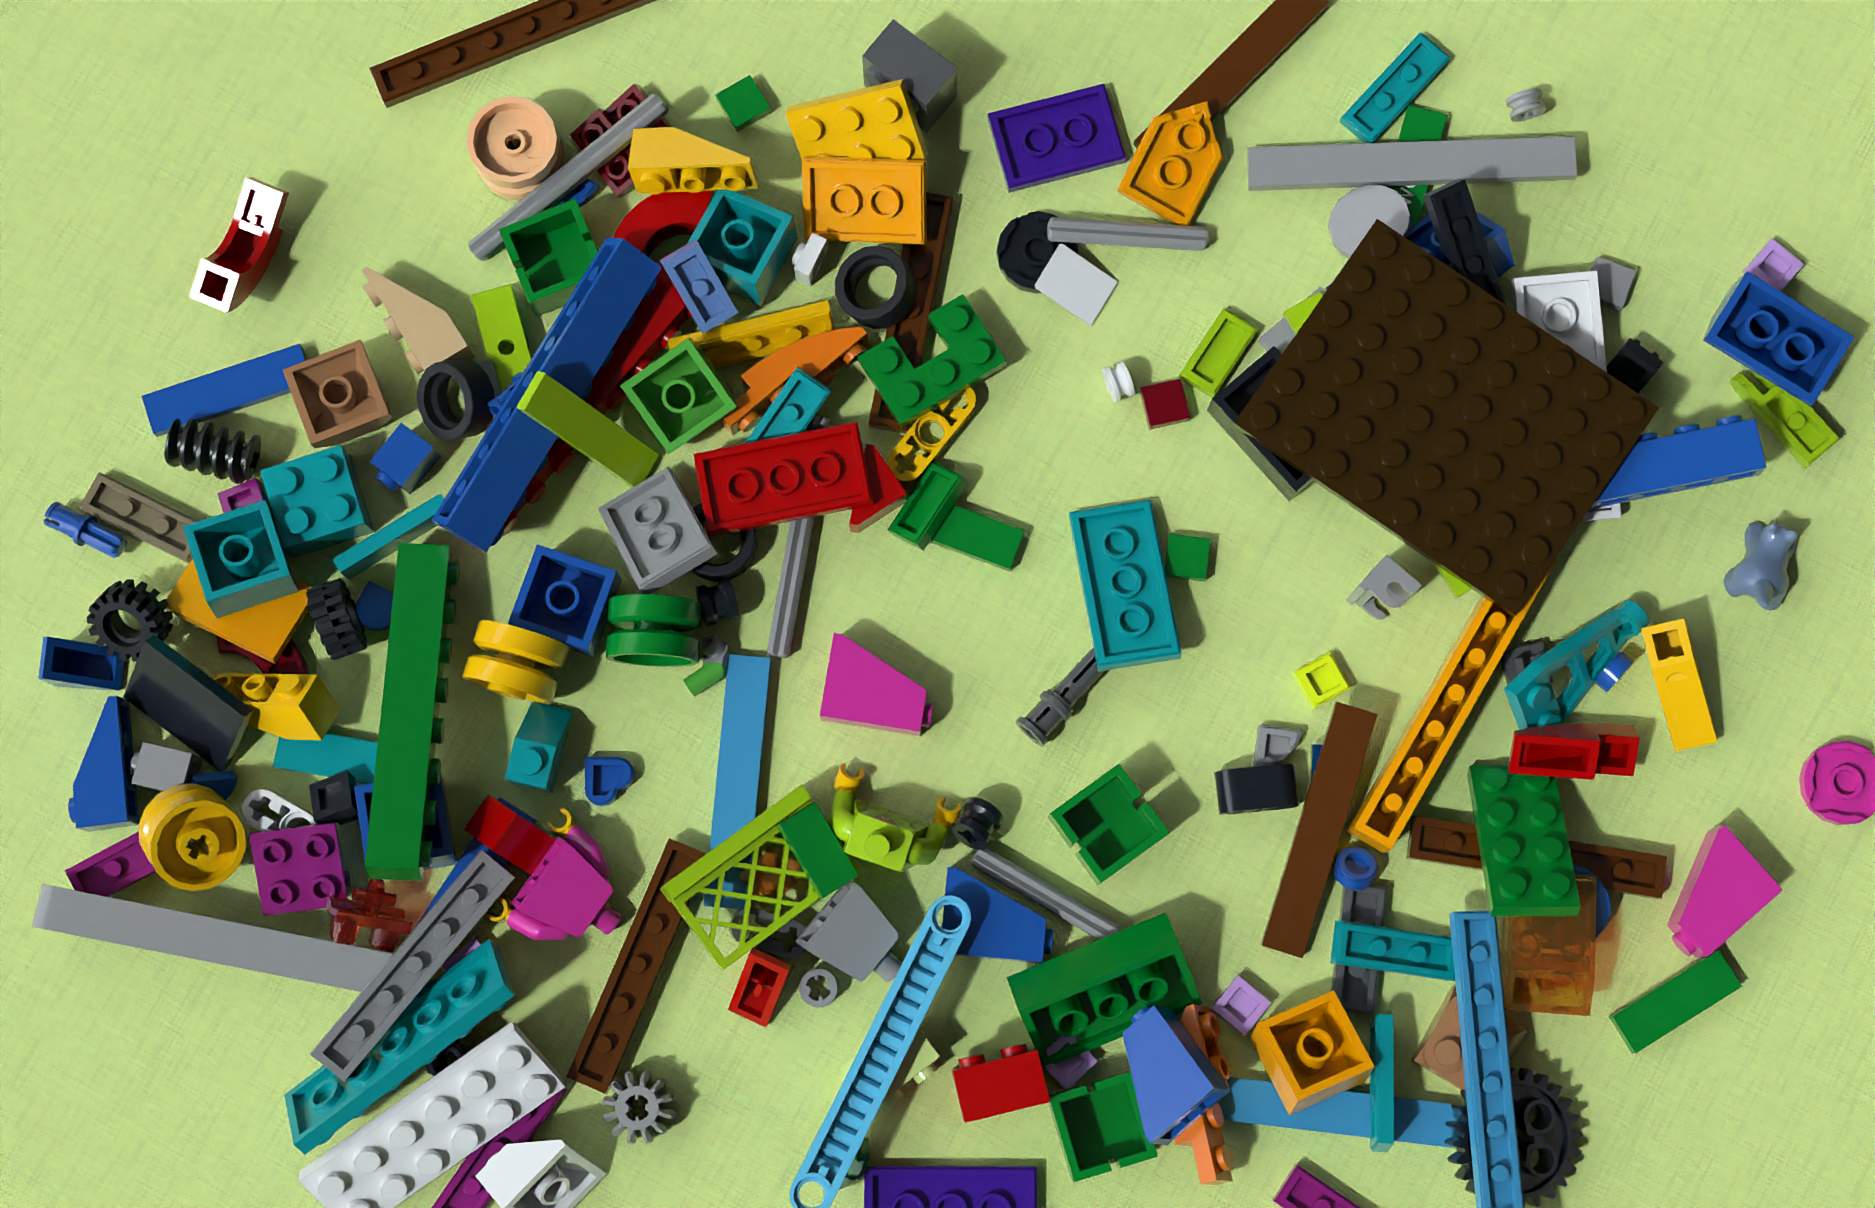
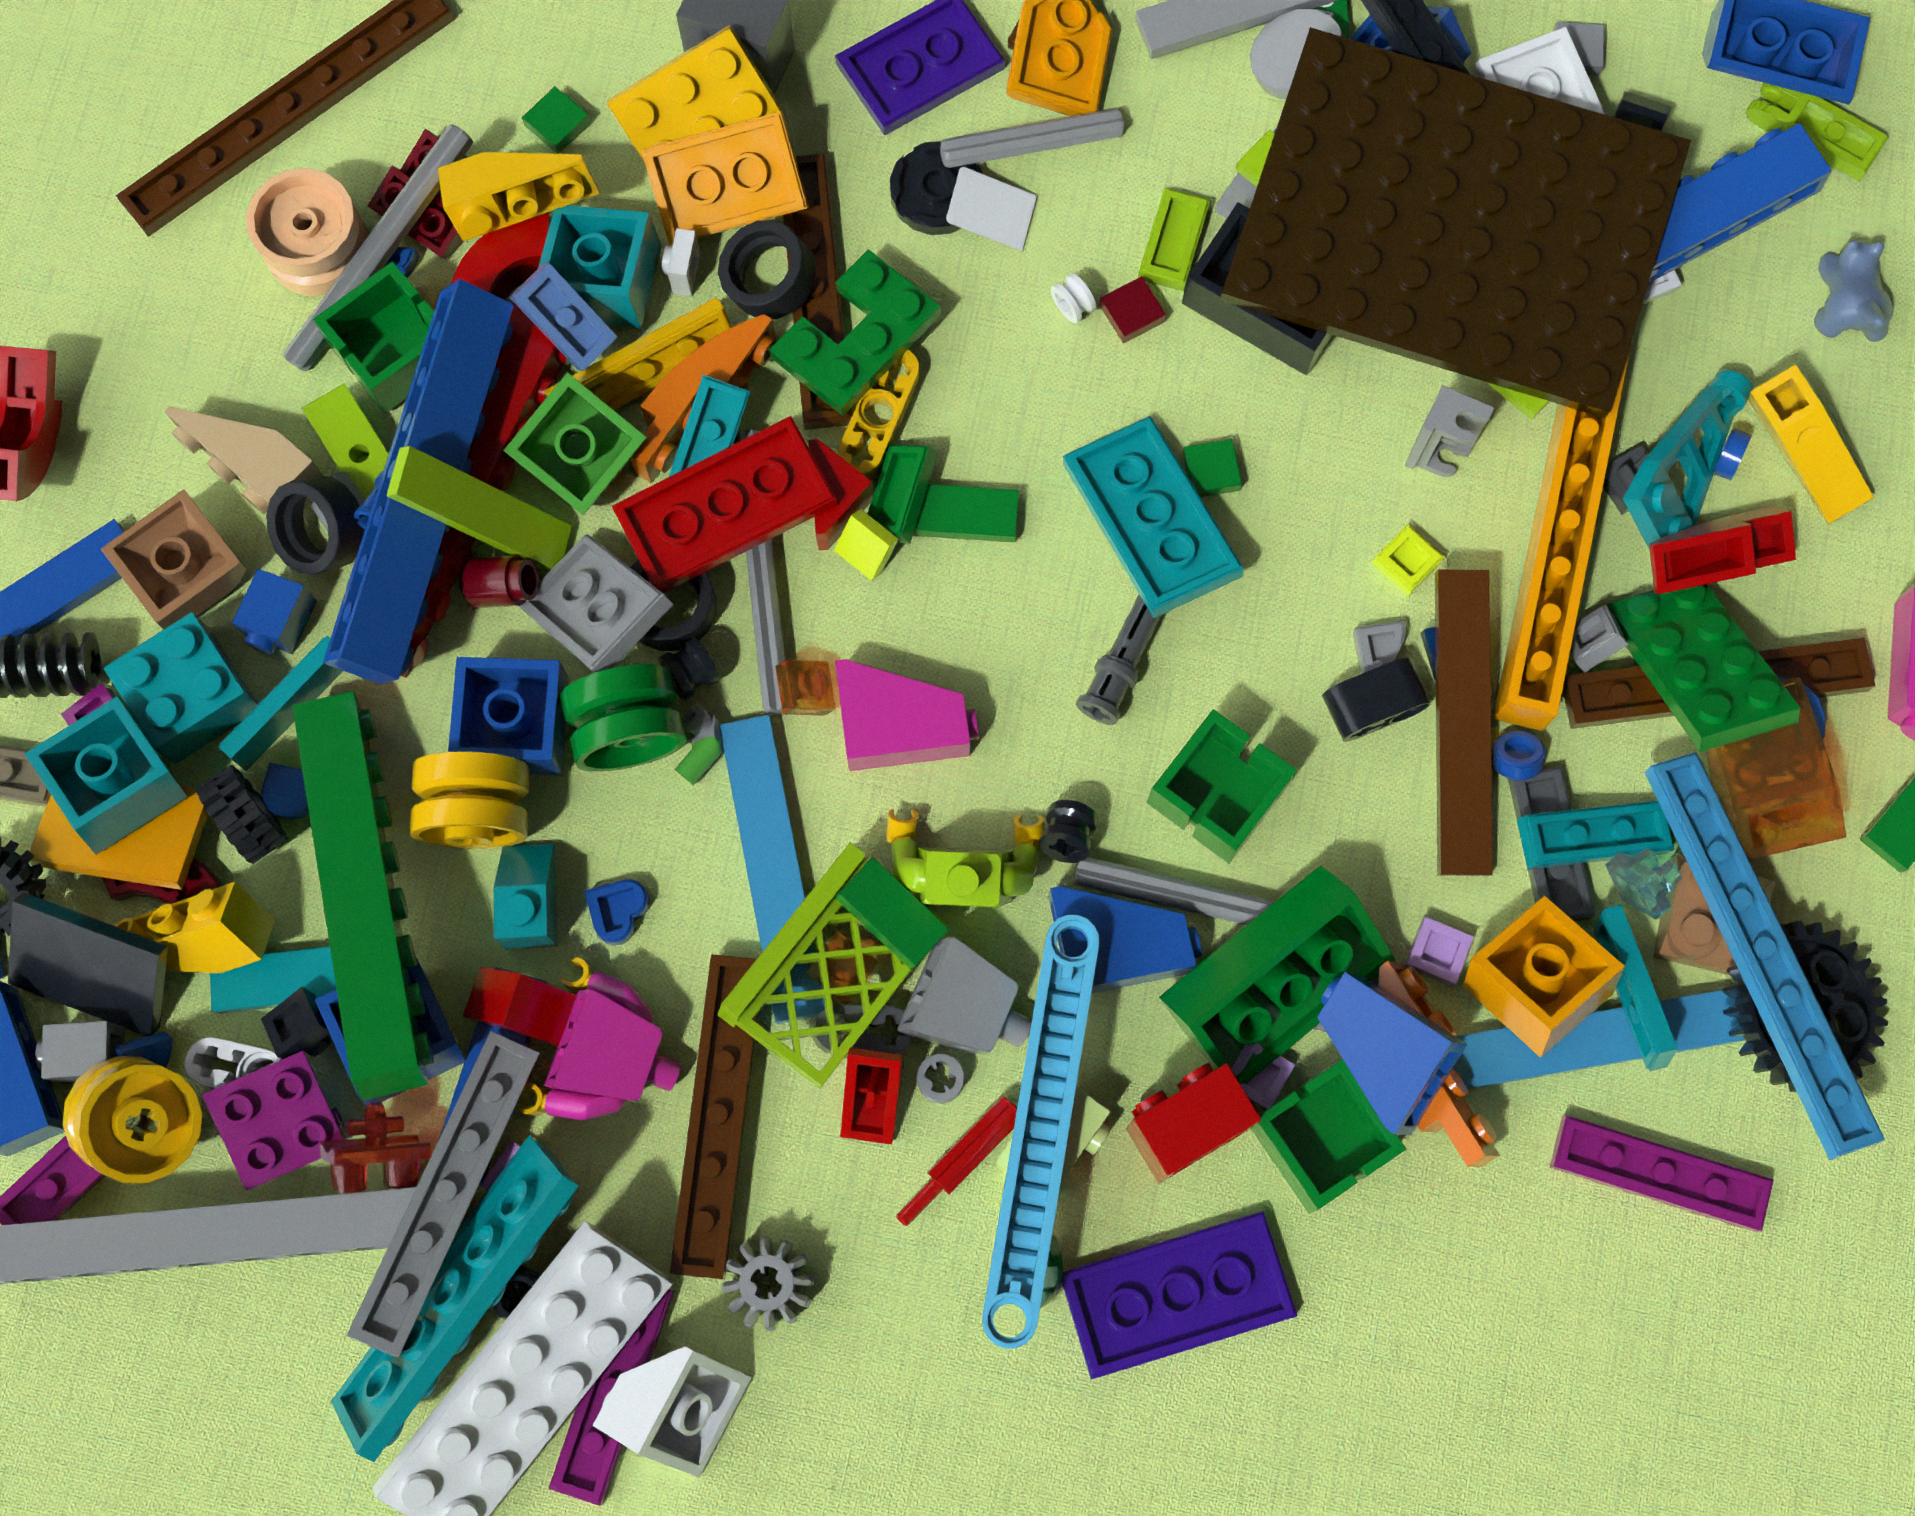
camera: 15 degrees left, 5 degrees down
none -> dark red brick [459,555,539,608]
none -> clear orange plate [775,660,836,716]
none -> neon yellow tile [834,509,899,581]
none -> red axle [896,1095,1017,1226]
none -> light grey tile [1570,604,1628,672]
none -> clear light blue tile [1605,848,1682,920]

